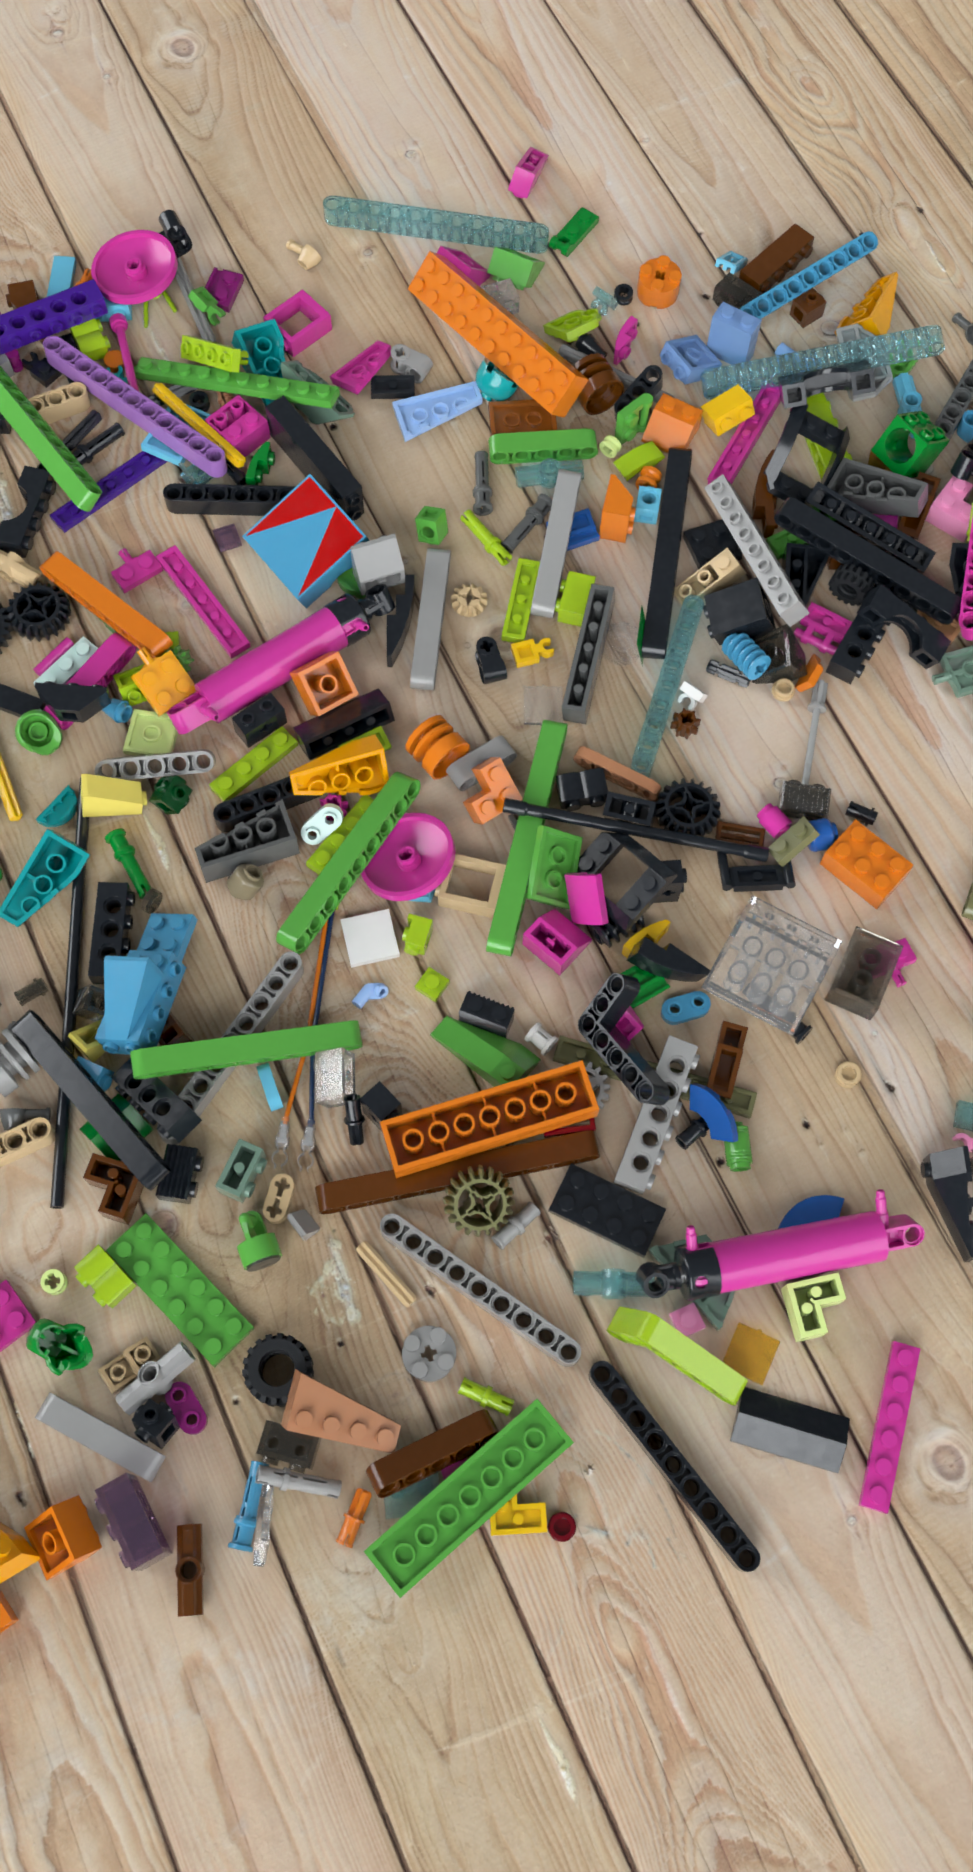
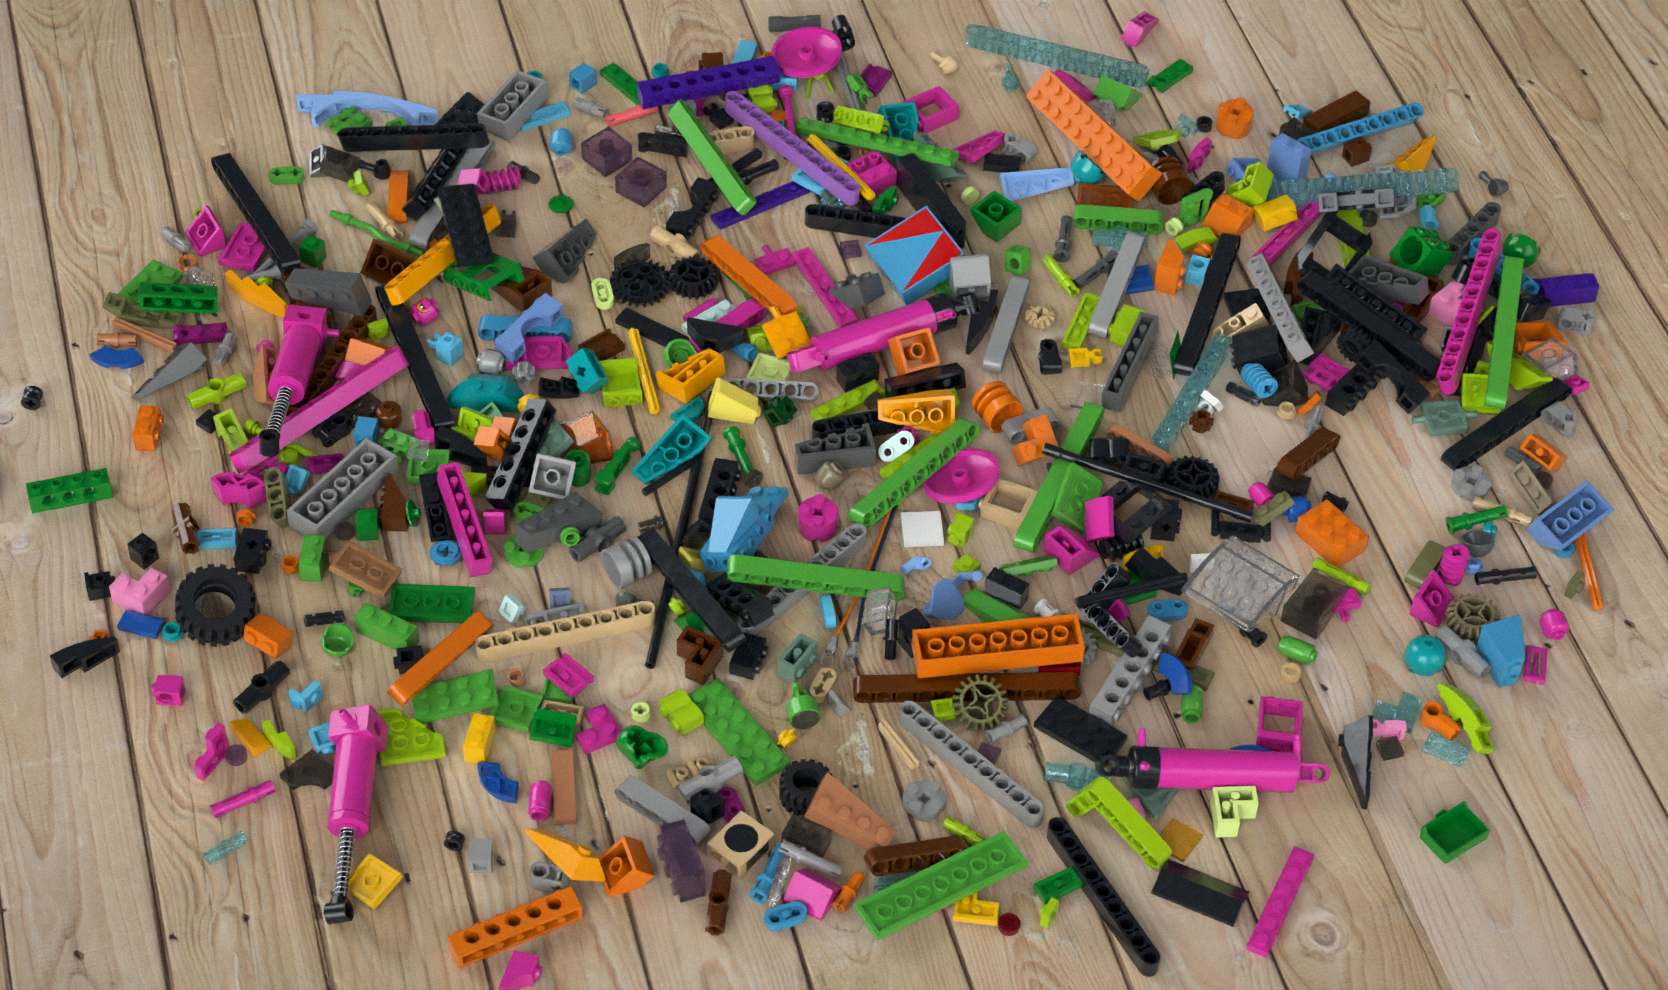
camera: 10 degrees right, 20 degrees down
none -> black bar [642,460,692,496]
none -> light orange wedge [656,348,726,404]
none -> lime plate [668,597,686,617]
none -> tan brick [707,811,775,879]
none -> dark azure plate [764,901,807,931]
none -> dark grey axle [768,15,821,32]
none -> yellow plate [776,728,797,748]
none -> slope [783,868,842,921]
none -> dark pink brick [798,494,839,542]
none -> black wheel [816,101,834,123]
none -> dark grey slope [829,272,885,309]
none -> clear smoke tile [864,392,883,410]
none -> medium blue piece [923,570,983,620]
none -> lime plate [931,698,956,722]
none -> yellowish green tile [961,186,980,205]
none -> green slope [970,190,1022,242]
none -> clear purple tile [977,742,1001,765]
none -> bright green plate [998,555,1058,576]
none -> clear light blue plate [1002,63,1019,92]
none -> green plate [1033,867,1083,904]
none -> lime plate [1039,897,1059,929]
none -> black axle [1075,572,1188,608]
none -> white tile [1189,553,1212,573]
none -> lime brick [1226,161,1274,207]
none -> dark pink window [1256,696,1303,752]
none -> reddish brown beam [1276,427,1341,480]
none -> bright green head [1278,635,1318,665]
none -> lime pin [1312,557,1371,596]
none -> clear smoke tile [1359,210,1378,227]

